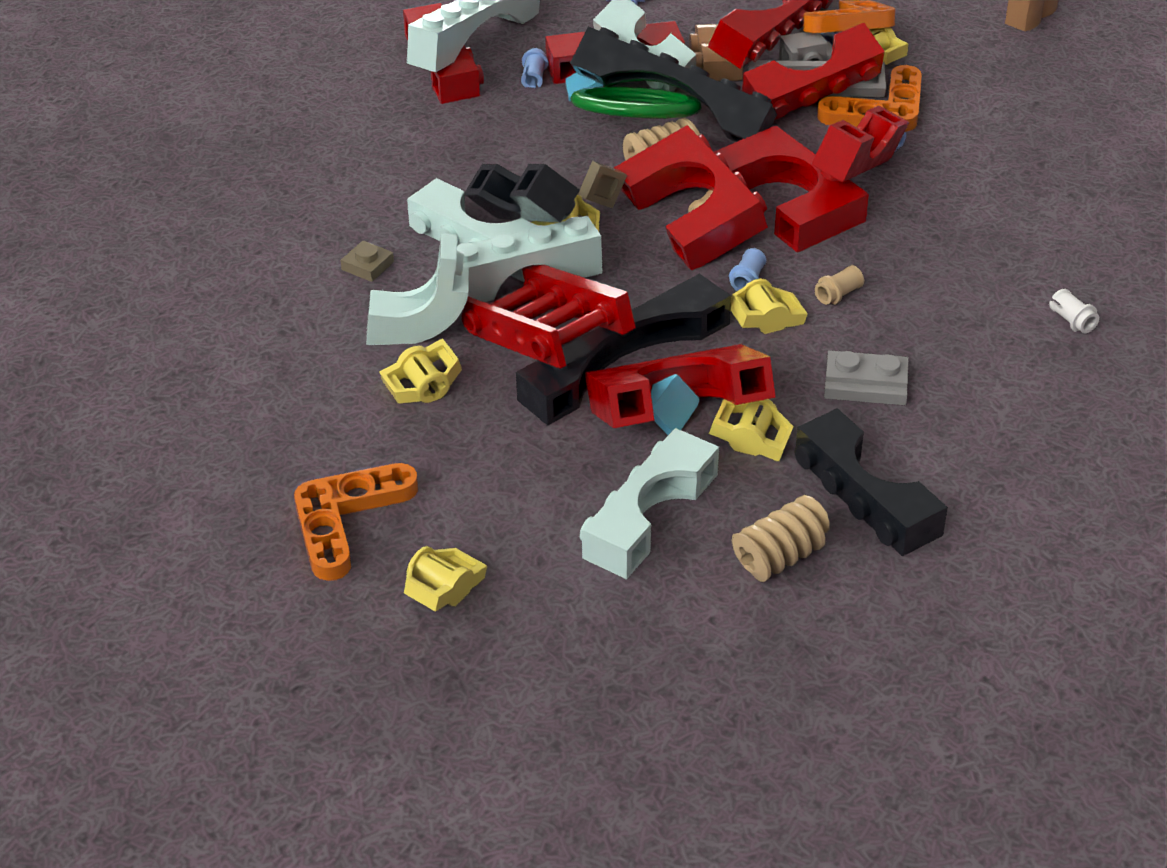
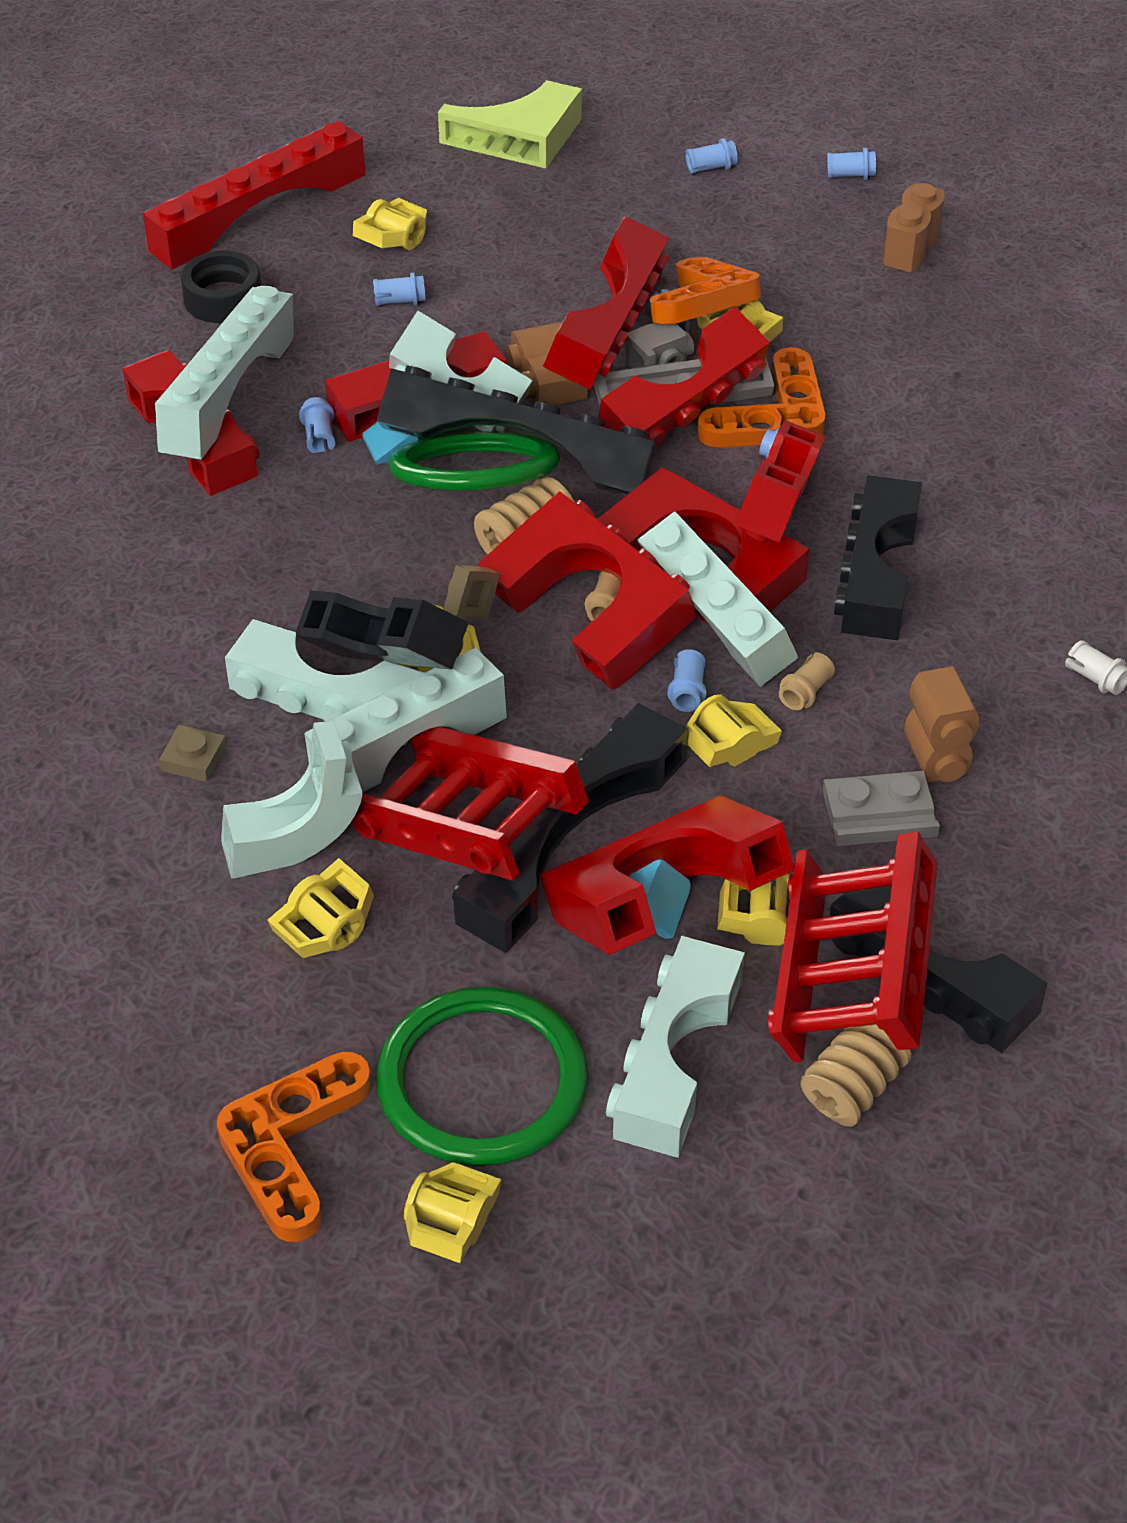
camera: 15 degrees left, 5 degrees up
none -> green wedge [376,986,588,1166]
none -> light aqua arch [637,511,798,687]
none -> red fence [768,832,938,1063]
none -> black arch [834,475,922,641]
none -> medium nougat brick [904,666,979,783]

